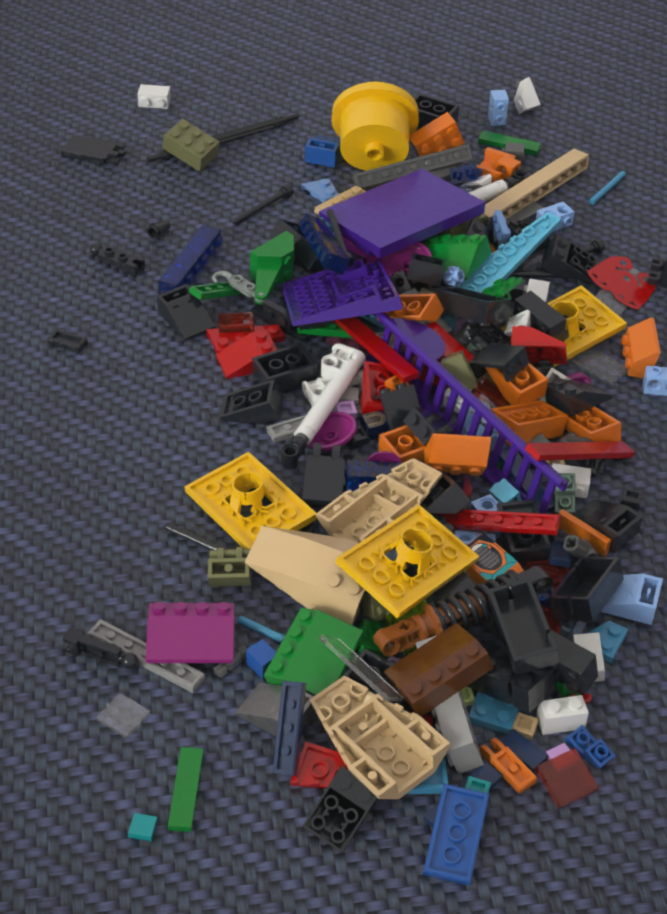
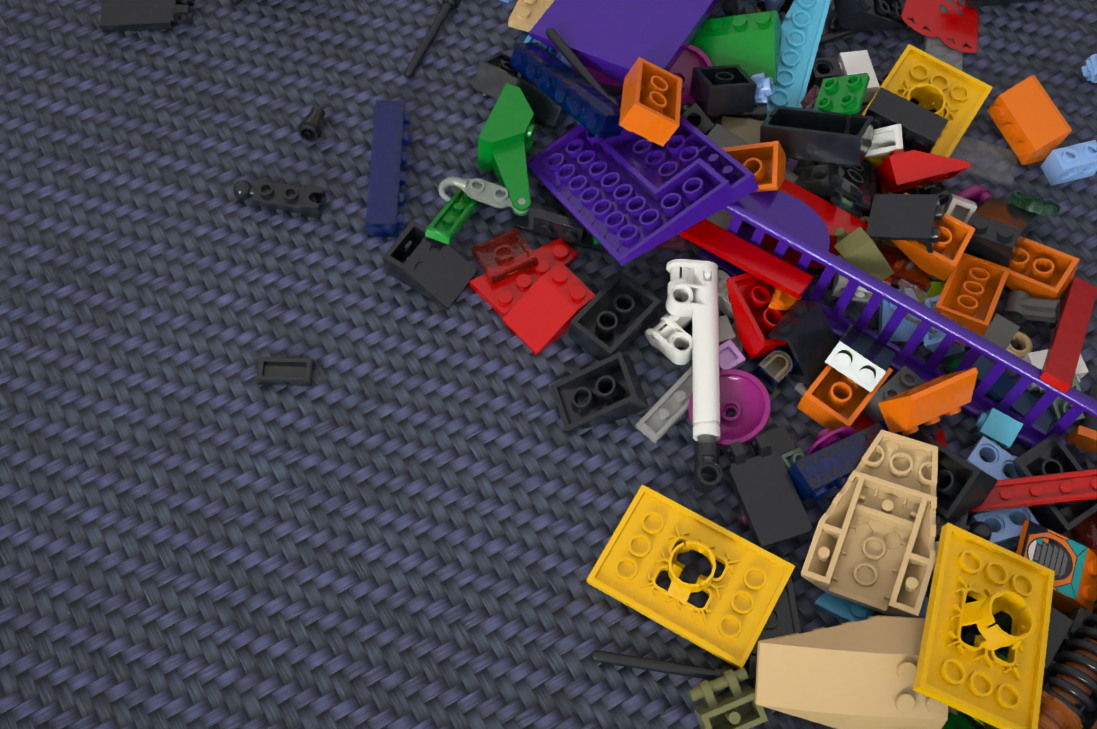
camera: 25 degrees left, 20 degrees up
none -> orange brick [619,57,682,146]
none -> clear green tile [1008,192,1061,217]

